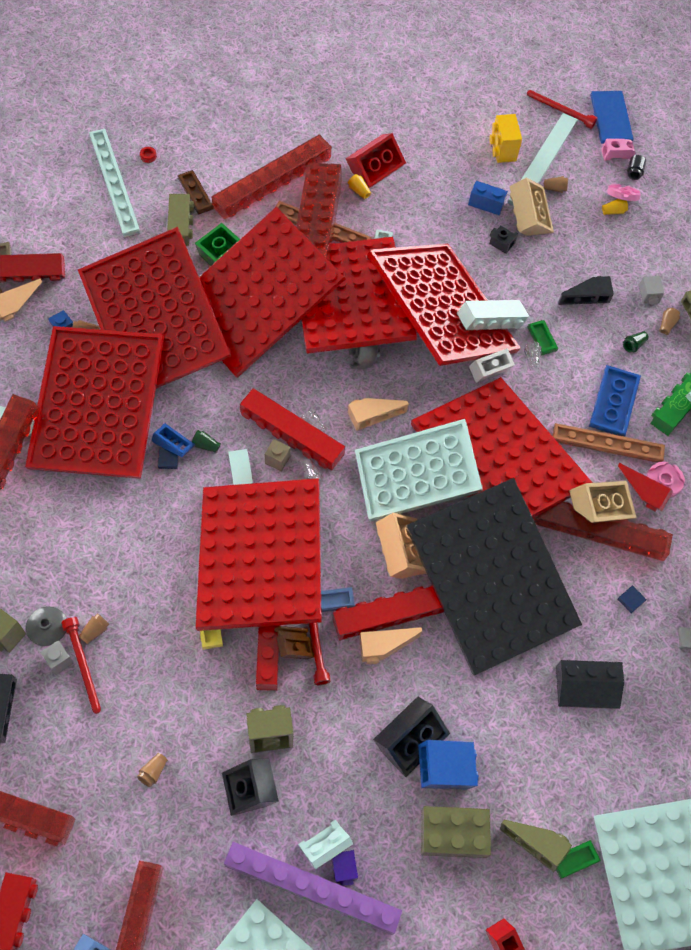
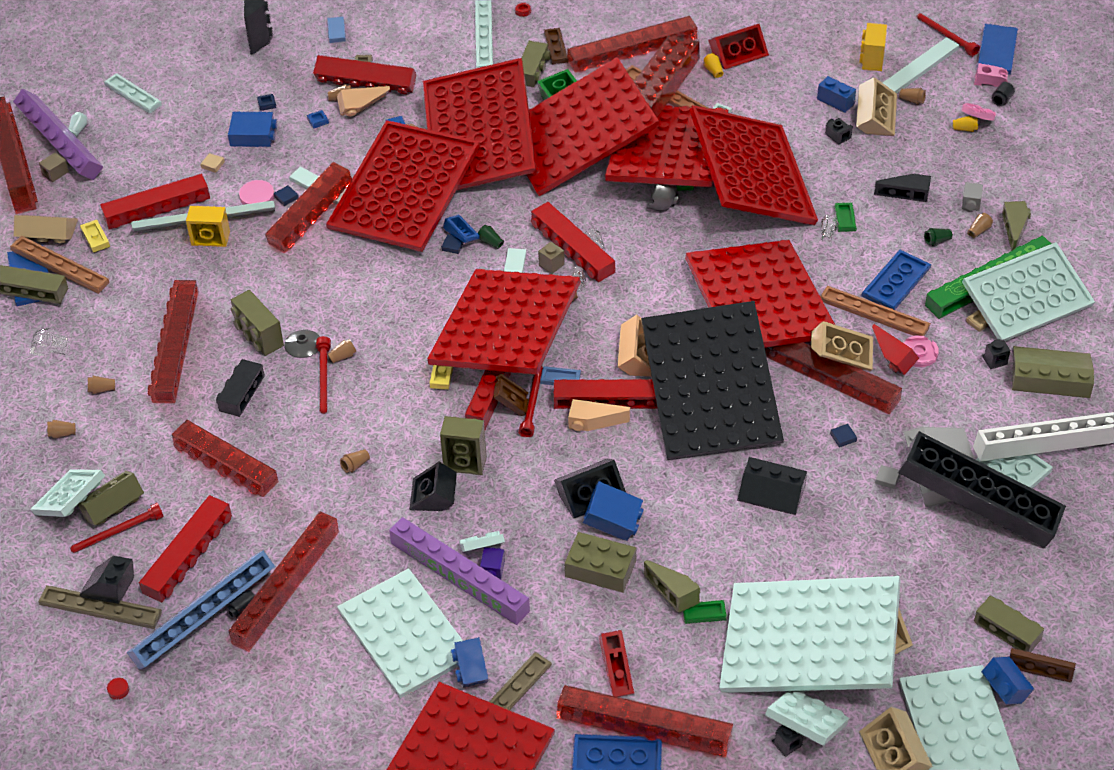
camera: 25 degrees right, 15 degrees down
light grey brick [40,640,74,675] -> none
light nougat slope [348,398,409,431] -> none
light aqua plate [355,419,483,522] -> none
light aqua brick [457,300,529,330] -> none
white brick [469,348,515,383] -> none

